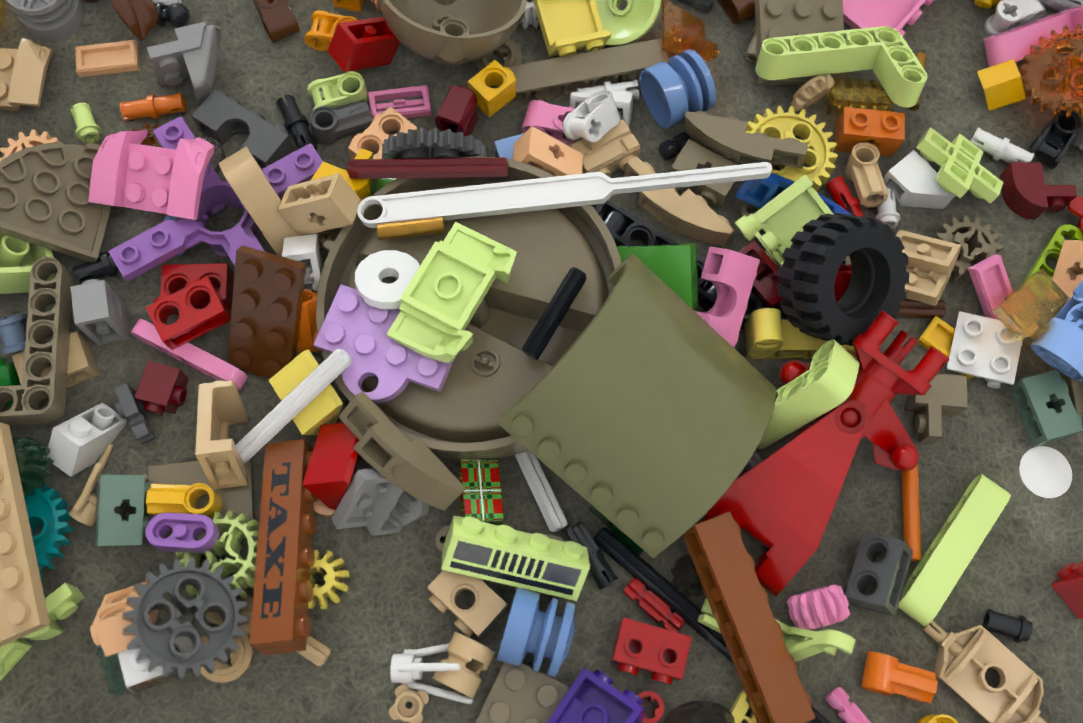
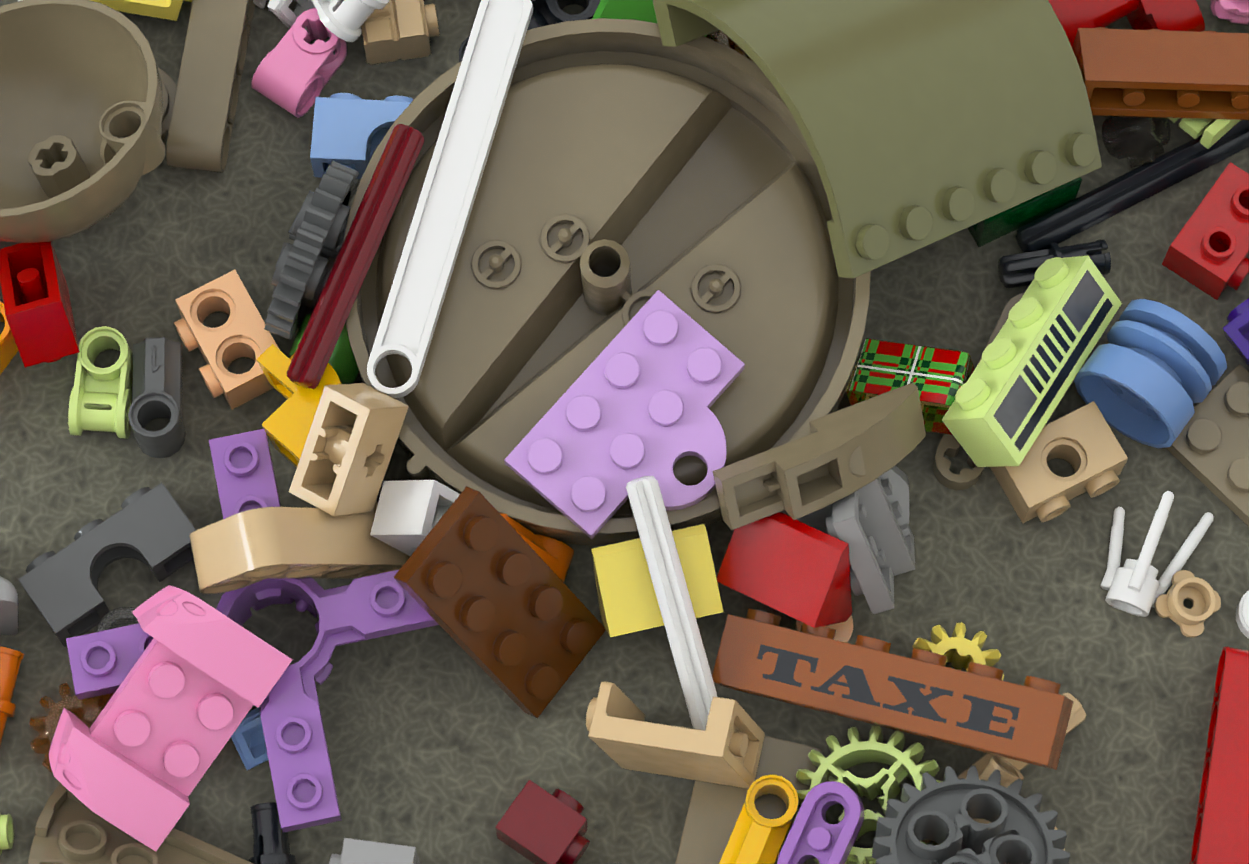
camera: 65 degrees left, 0 degrees up
bright pink beam [130,318,249,391] -> none
red brick [145,277,231,350] -> none
red brick [160,263,234,316] -> none
black pin [276,94,317,150] -> none
white tile [355,250,420,310] -> none
bright pink tile [368,85,432,119] -> none
pearl gold piece [377,217,446,240] -> none
yellowish green piece [386,222,517,363] -> none
tan wheel [432,632,495,699] -> none
dark red brick [435,85,478,136] -> none
yellow brick [467,60,516,118] -> none
light nougat brick [512,126,583,177] -> none
white axle [515,450,568,532] -> none
black axle [522,267,586,360] -> none
red axle [623,578,685,632] -> none

